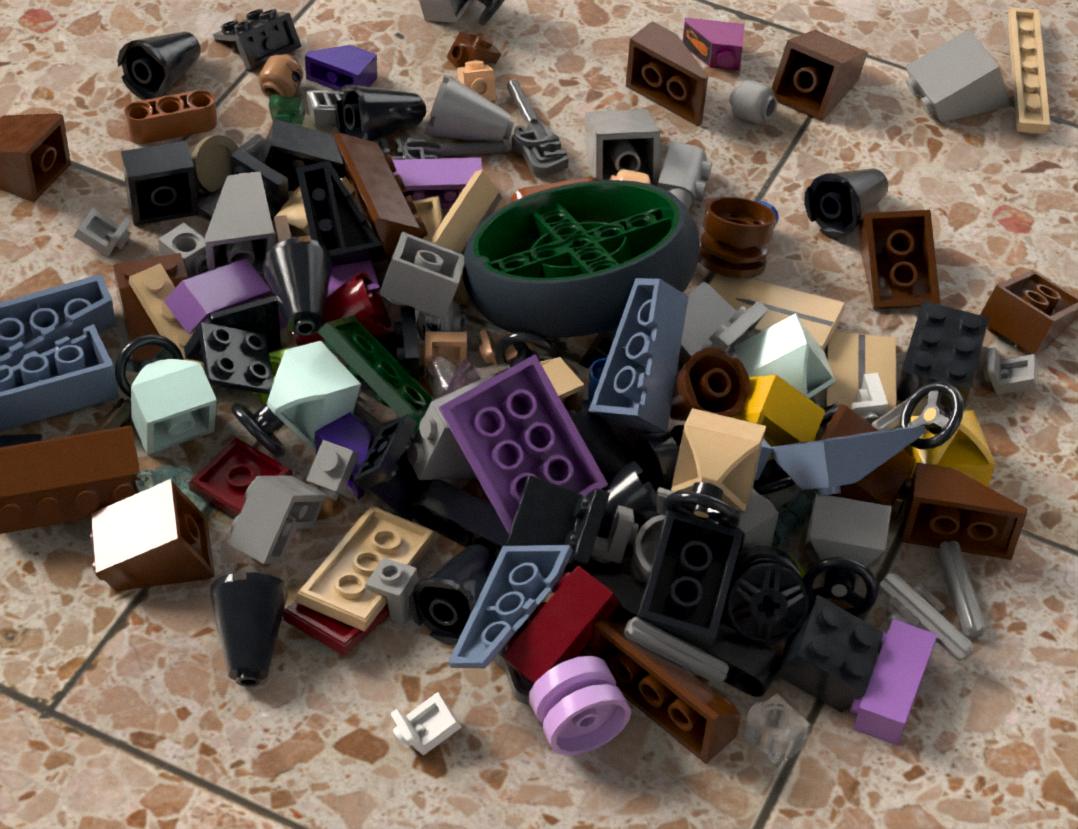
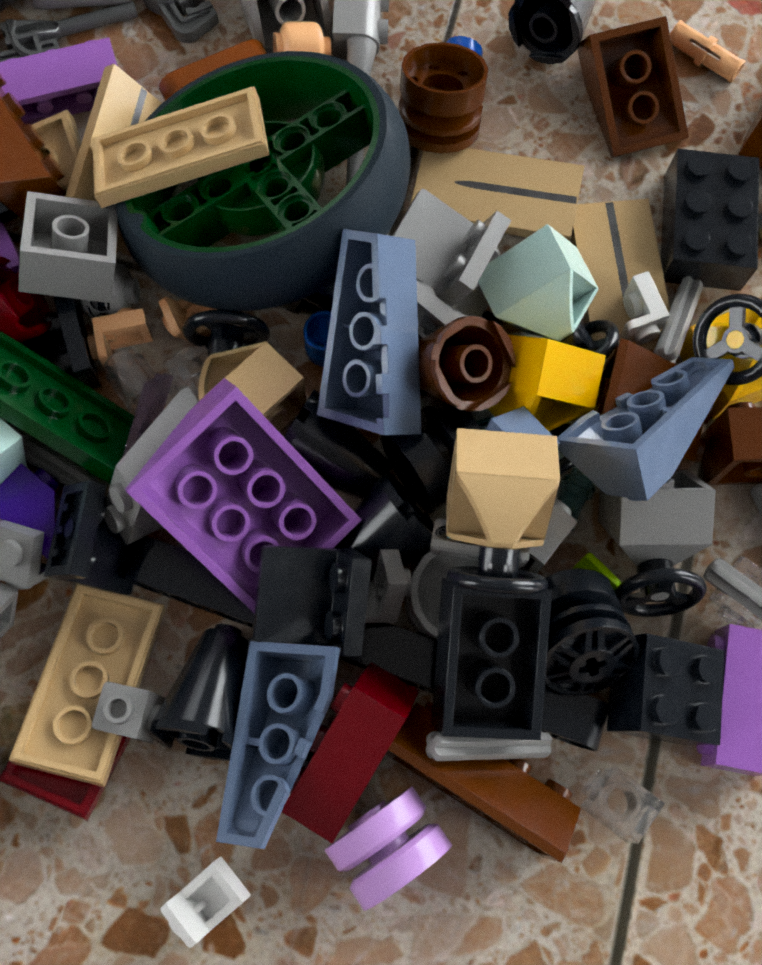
camera: 15 degrees left, 25 degrees up
none -> tan tile [92,86,270,208]
none -> light nougat pin [670,20,746,83]

